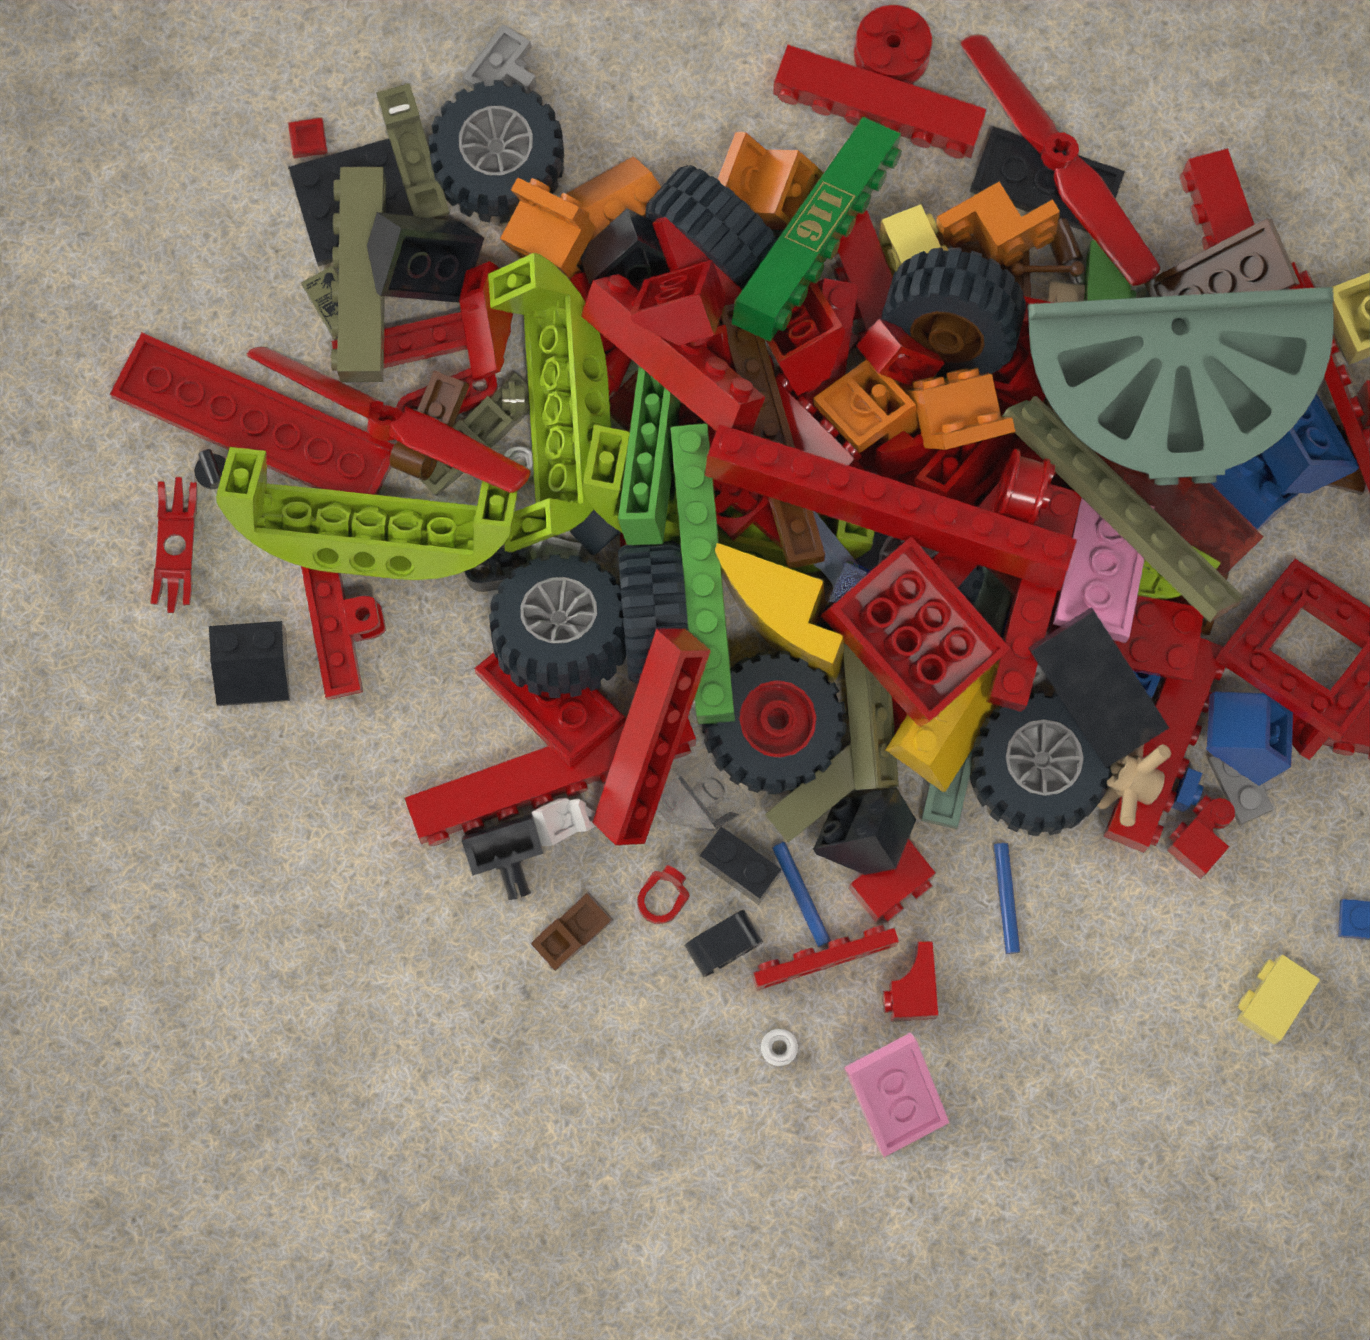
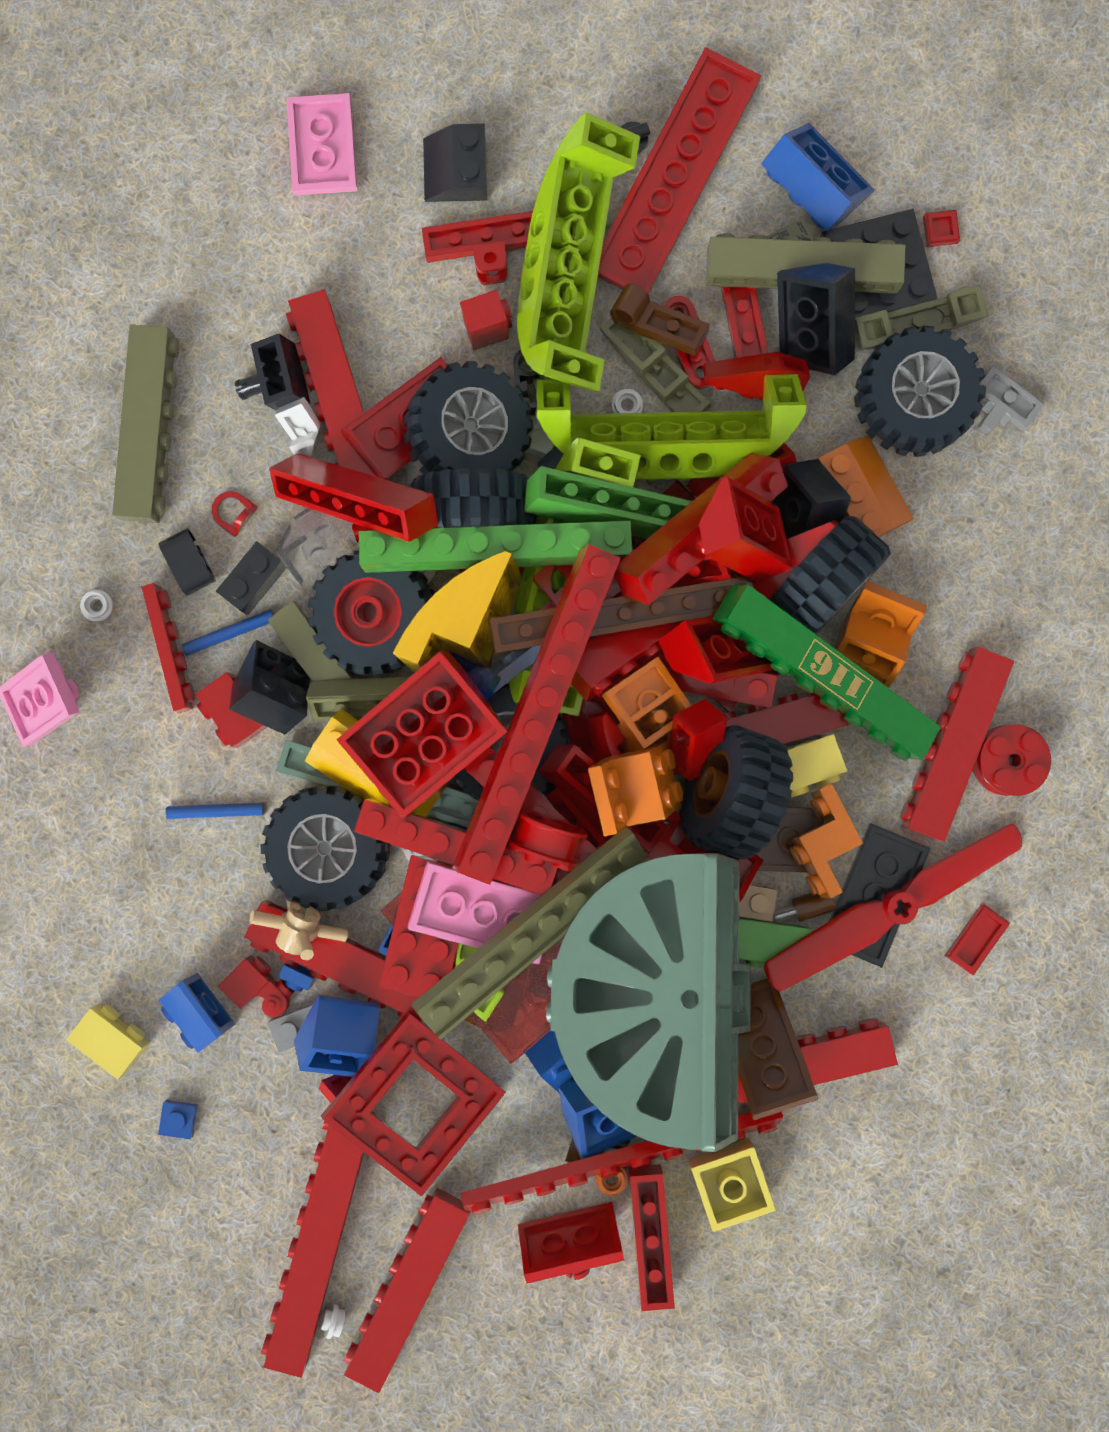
camera: 95 degrees right, 10 degrees up
red piece [150,477,197,613] -> none
red piece [247,346,531,493] -> none
orange bracket [500,178,596,280] -> none
olive plate [501,381,525,417] -> none
reddish brown slope [530,893,614,971] -> none
red arch [883,941,939,1022] -> none
dark orange hinge [1011,261,1084,277] -> none
black tile [1028,607,1169,768] -> none
none -> olive brick [112,324,179,523]
none -> blue slope [159,973,236,1053]
none -> bright pink plate [286,93,357,195]
none -> red brick [460,290,513,351]
none -> blue slope [761,123,875,232]
none -> red tile [944,903,1010,976]

